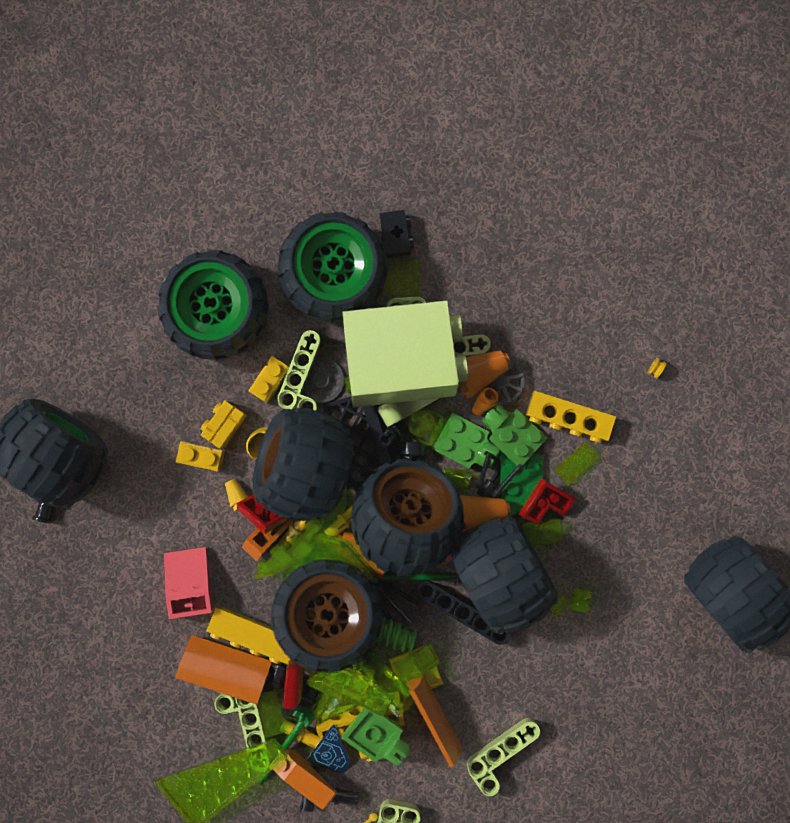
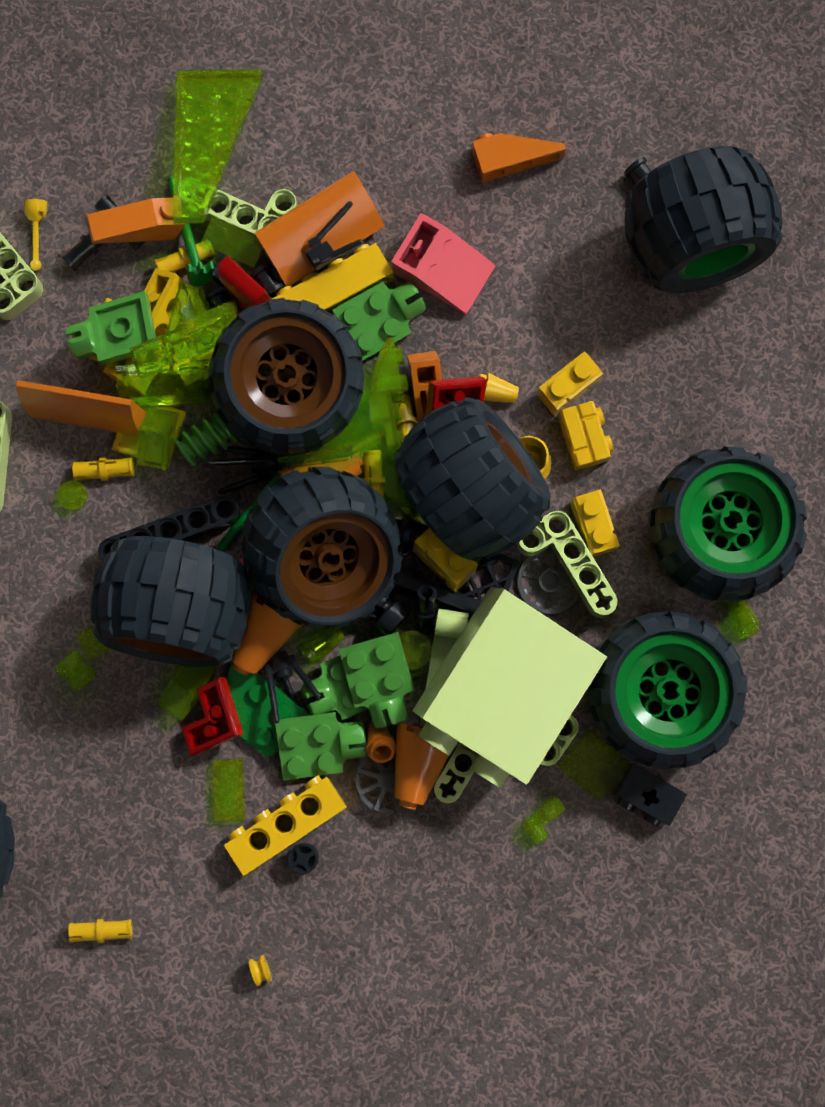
camera: 130 degrees right, 5 degrees down
dark blue sticker [307,724,351,773] -> none
none -> clear neon green plate [57,480,87,510]
none -> yellow pin [69,919,133,944]
none -> yellow pin [72,457,135,481]
none -> black wheel [287,843,319,874]
none -> black plant [305,201,366,271]
none -> bright green plate [332,281,426,361]
none -> bright green plate [339,632,415,728]
none -> yellow brick [413,528,478,592]
none -> orange slope [472,133,566,183]
none -> clear neon green arm [523,795,567,844]
none -> clear neon green cone [726,600,761,640]

